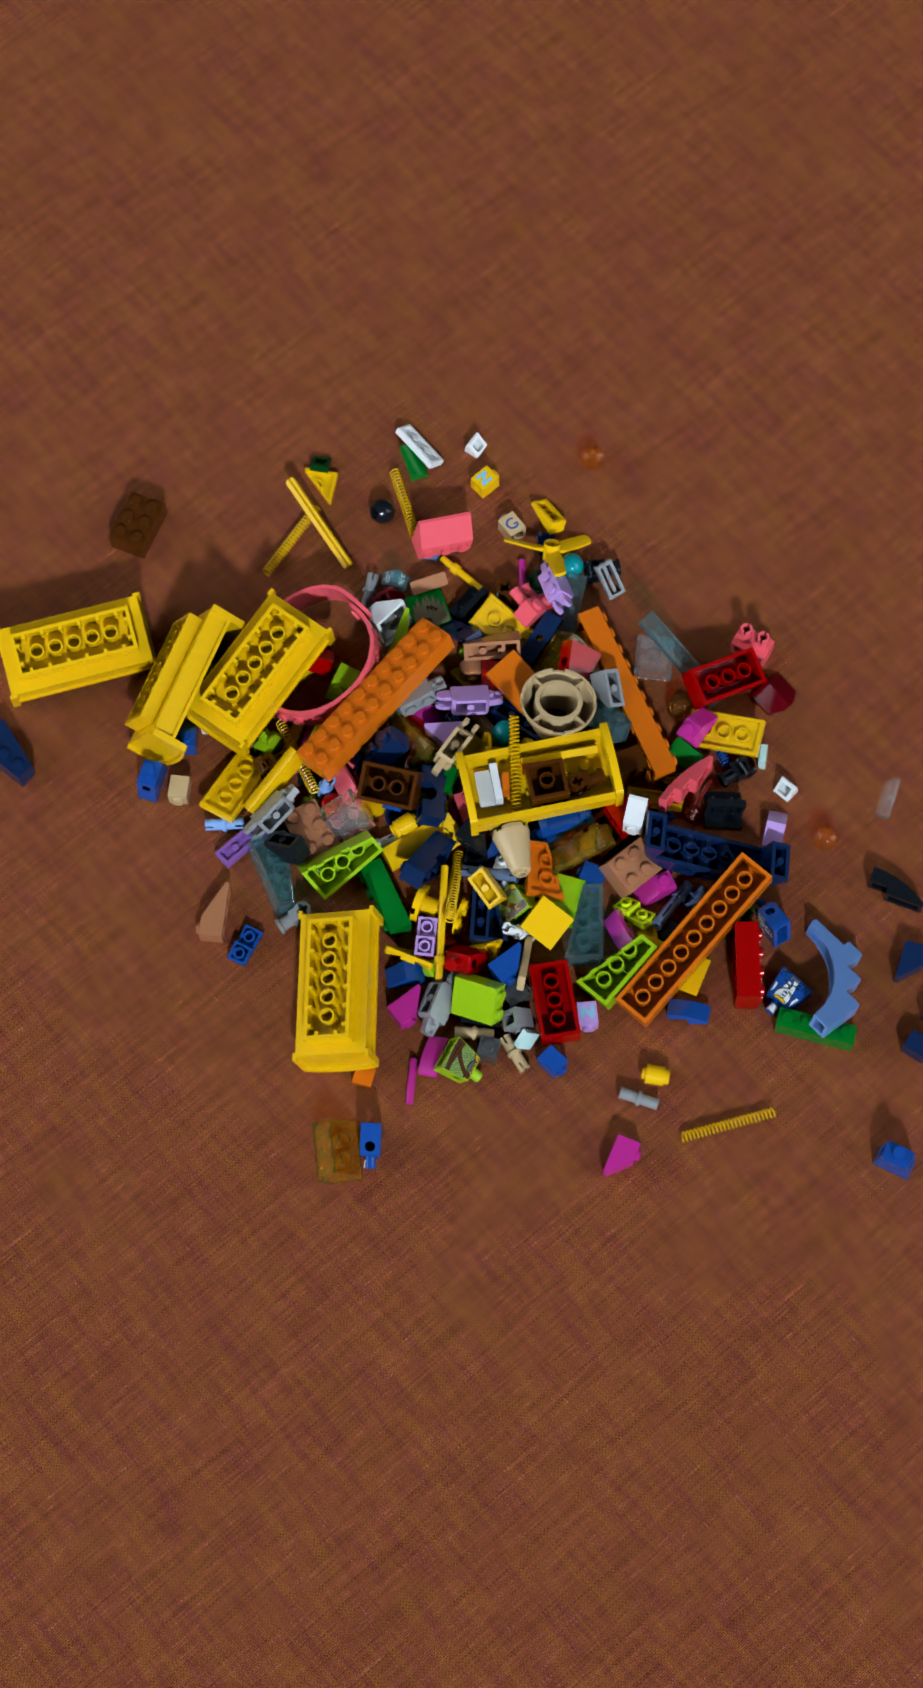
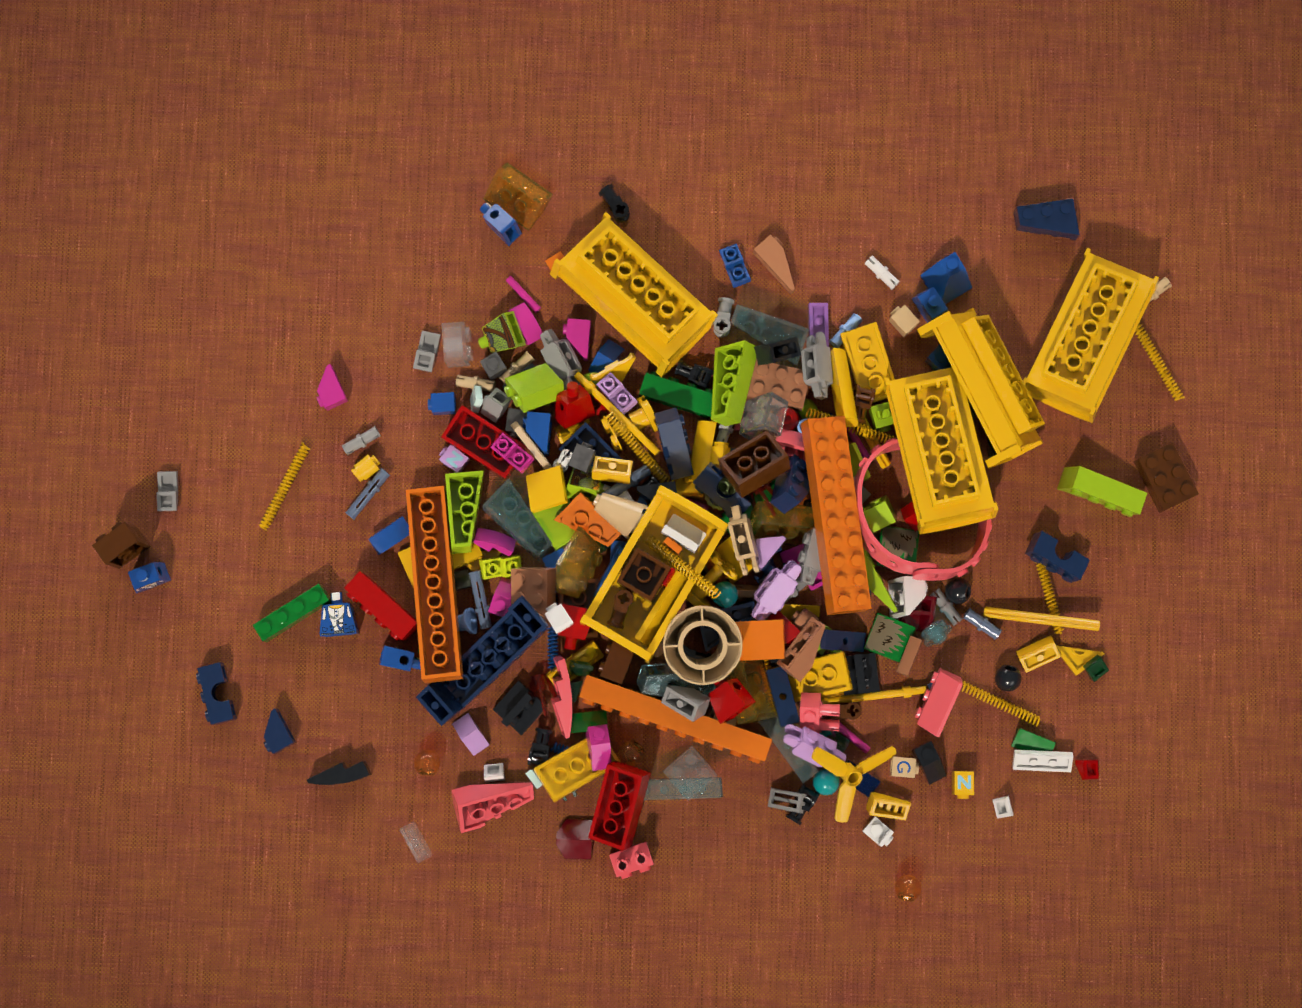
camera: 130 degrees right, 15 degrees up
medium blue arch [806,919,863,1038] -> none
none -> reddish brown brick [92,522,151,569]
none -> light grey slope [156,471,178,511]
none -> sand blue pin [345,468,390,520]
none -> light grey slope [413,330,441,372]
none -> clear brick [441,322,473,368]
none -> coral wedge [452,782,534,833]
none -> dark pink slope [490,433,534,474]
none -> flat silver brick [568,442,596,473]
none -> clear green slope [568,660,594,677]
none -> black connector [598,184,630,222]
none -> black connector [674,359,714,390]
none -> white bracket [862,816,894,847]
none -> white pin [865,255,900,290]
none -> dark tan slope [876,526,919,568]
none -> black slope [912,741,947,785]
none -> blue slope [920,252,972,304]
none -> black piece [945,577,971,604]
none -> sand blue pin [963,608,1002,640]
none -> yellow slope [1016,636,1061,673]
none -> dark blue arch [1025,531,1090,583]
none -> lime wedge [1057,466,1147,517]
none -> red slope [1075,760,1099,780]
none -> yellow piece [1135,324,1185,401]

